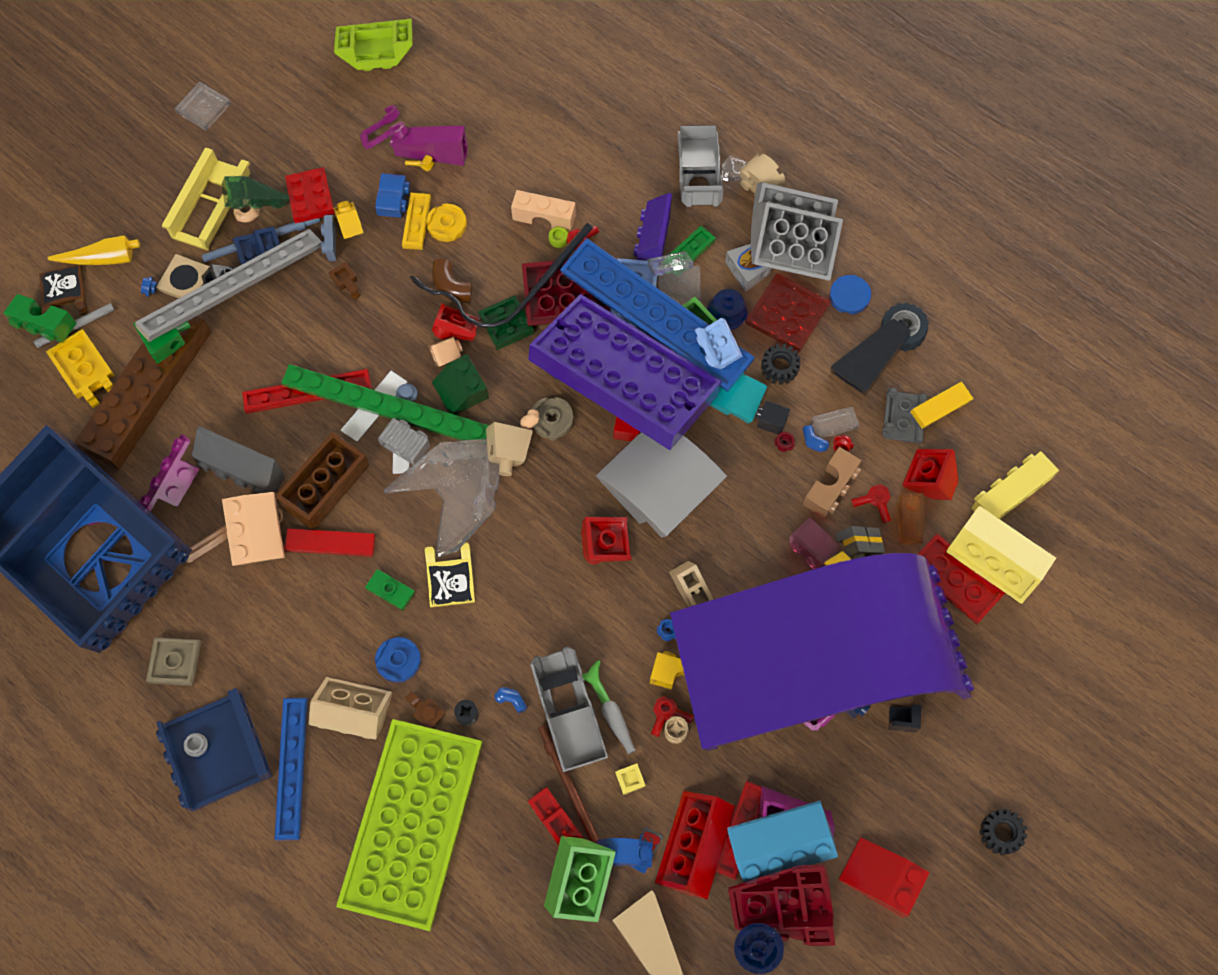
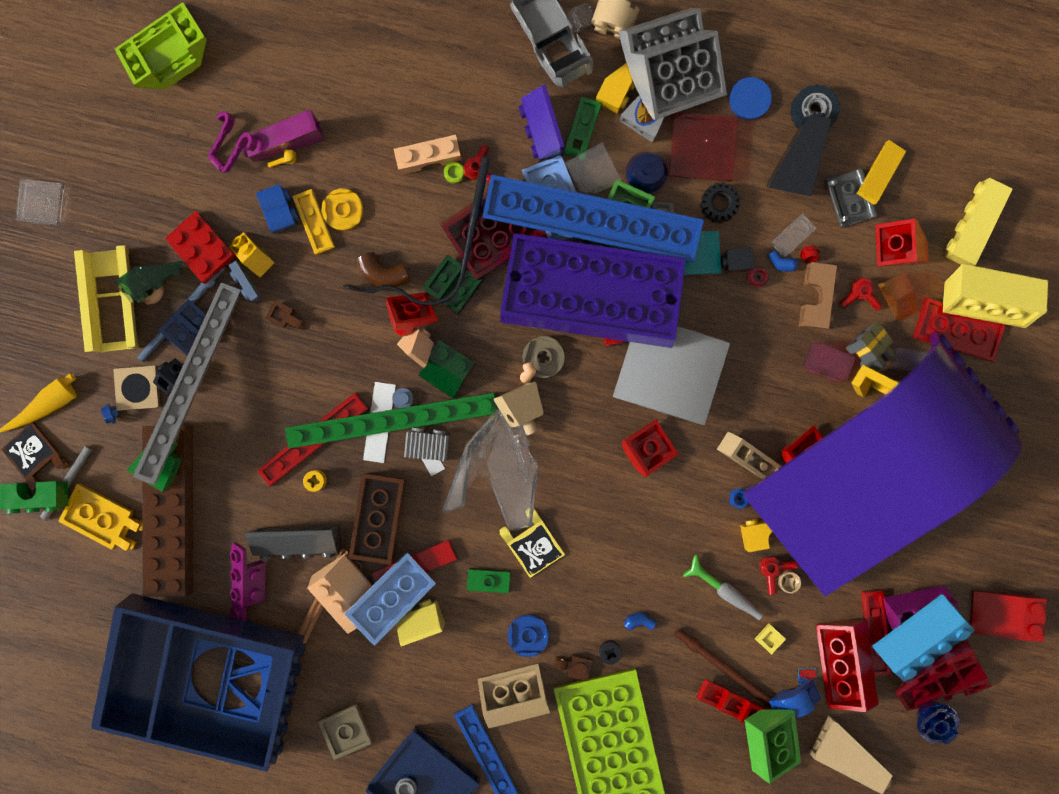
camera: 25 degrees left, 20 degrees up
light grey piece [530,646,608,772] -> none
clear tile [647,251,693,276] -> none
light blue bracket [695,318,743,369] -> none
none -> yellow wheel [303,470,327,492]
none -> light blue plate [344,553,436,646]
none -> light yellow slope [396,599,445,646]
none -> yellow slope [595,63,635,114]

